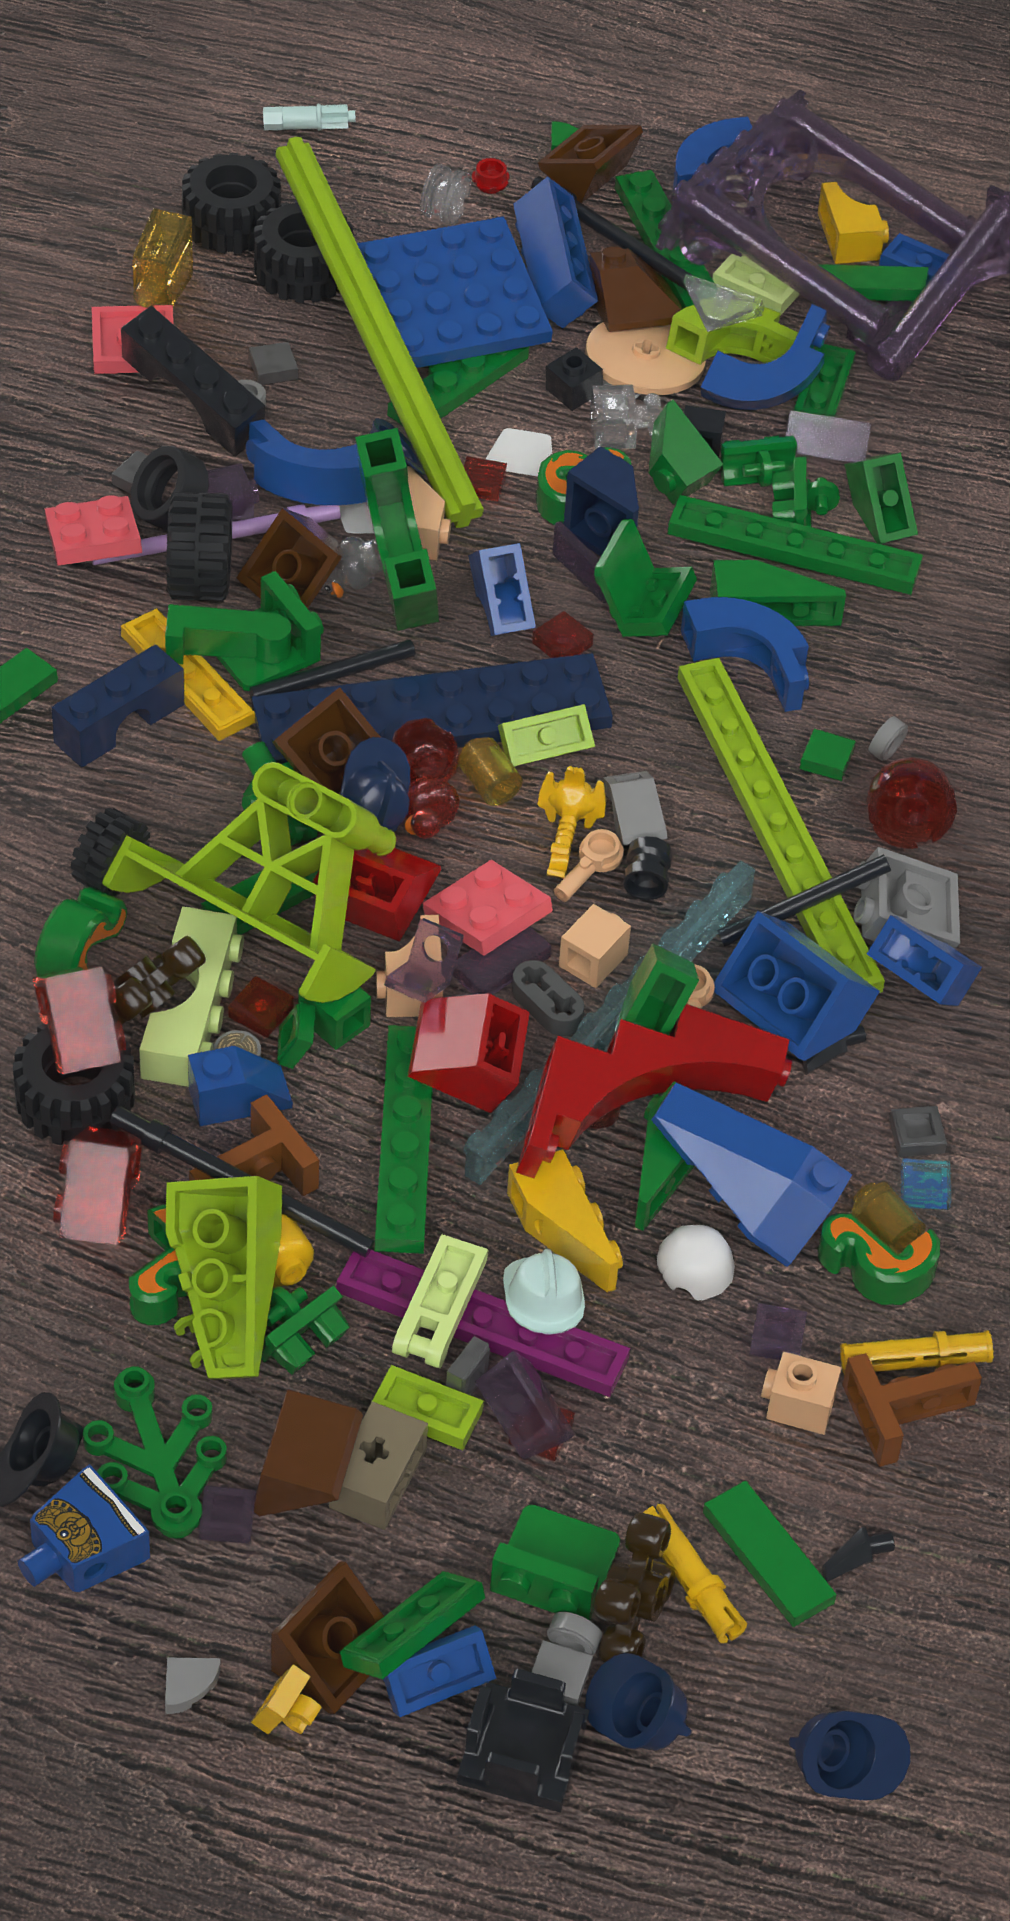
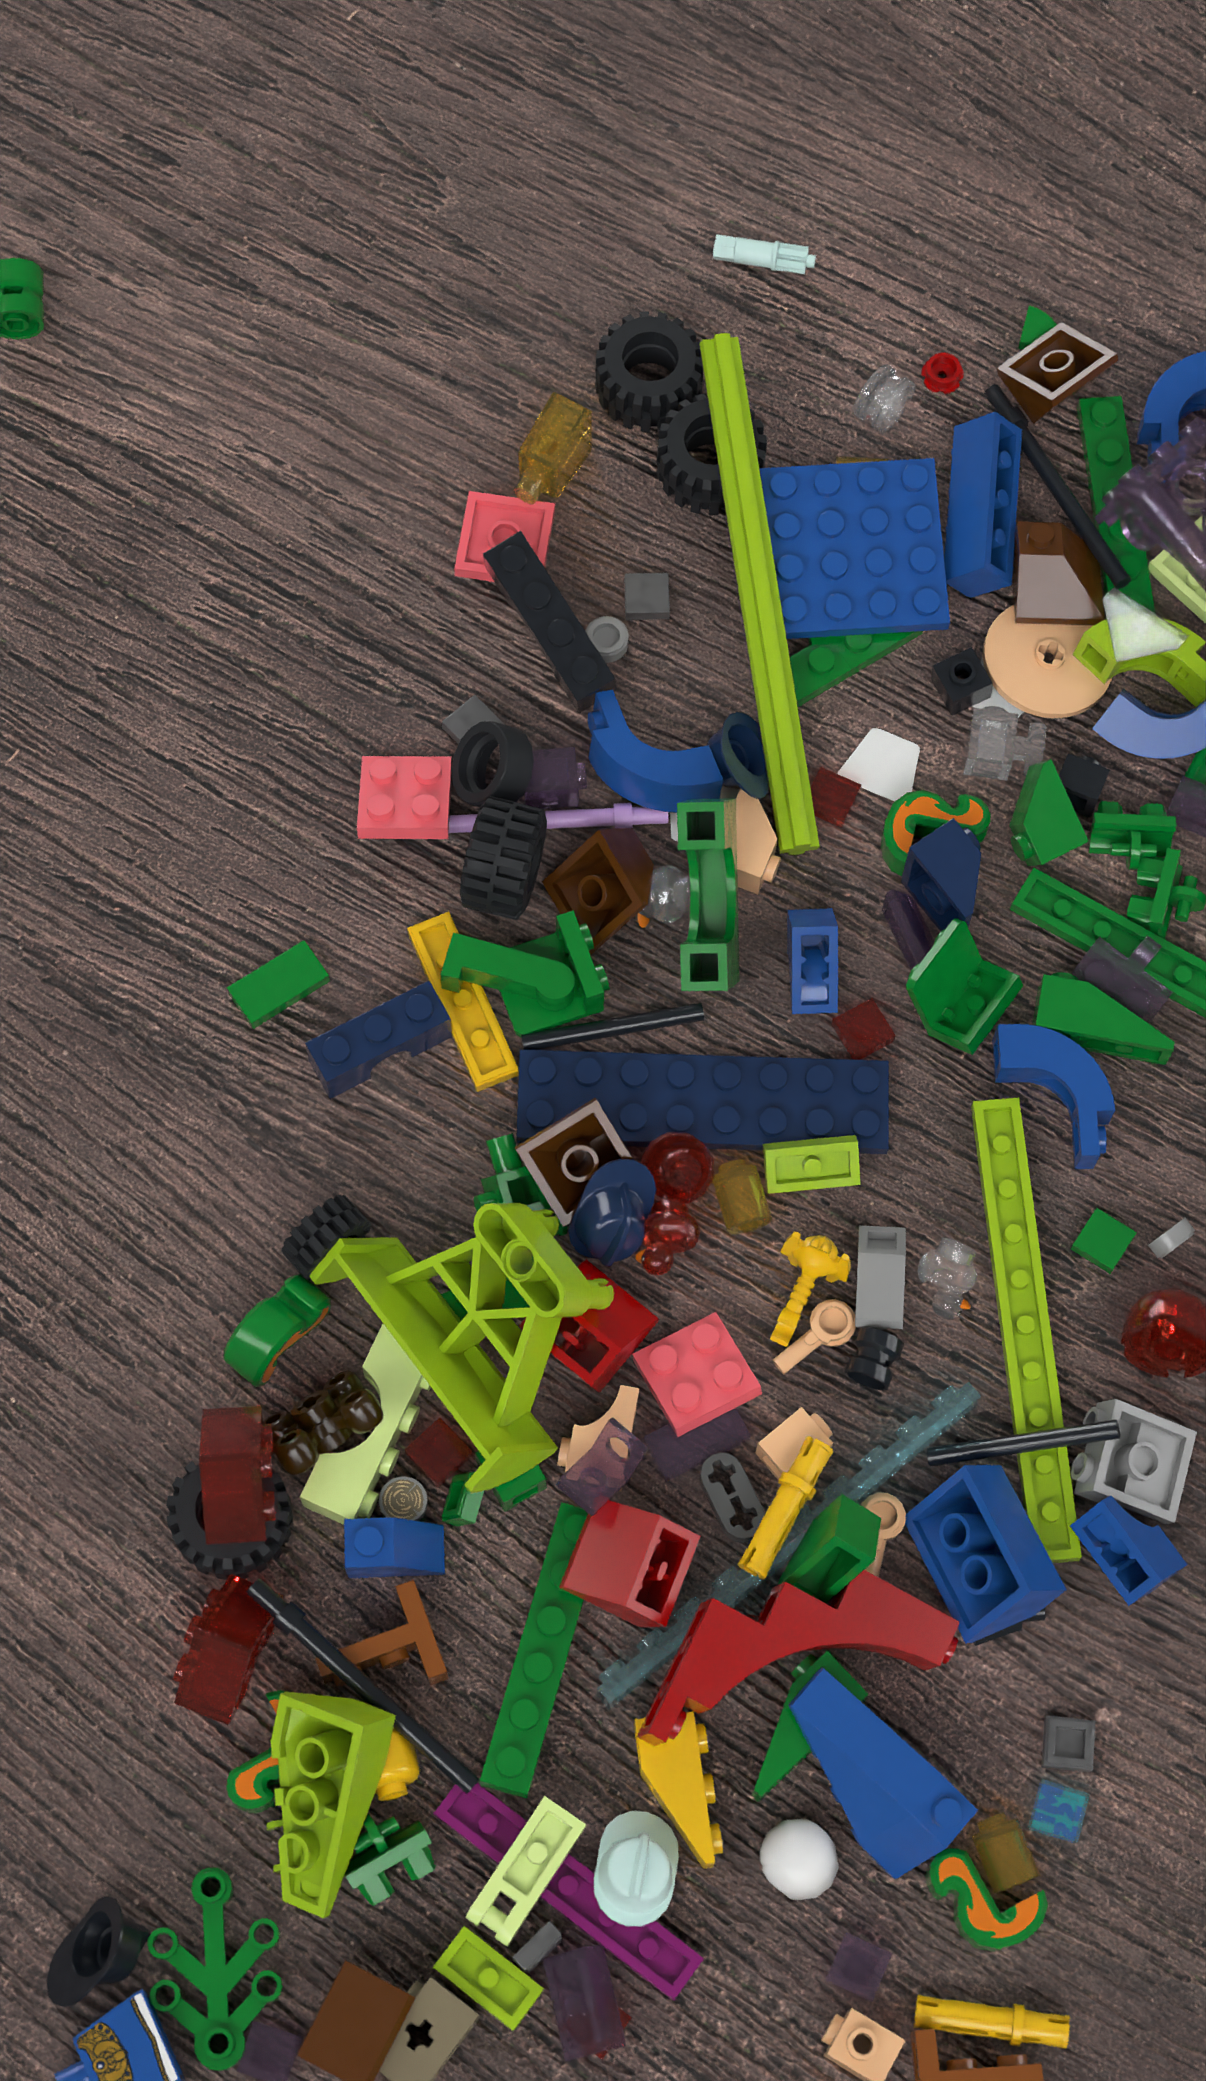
camera: 15 degrees right, 20 degrees up
none -> yellow pin [737,1436,834,1580]
none -> clear animal [917,1238,977,1320]
none -> clear purple plate [1071,935,1173,1023]

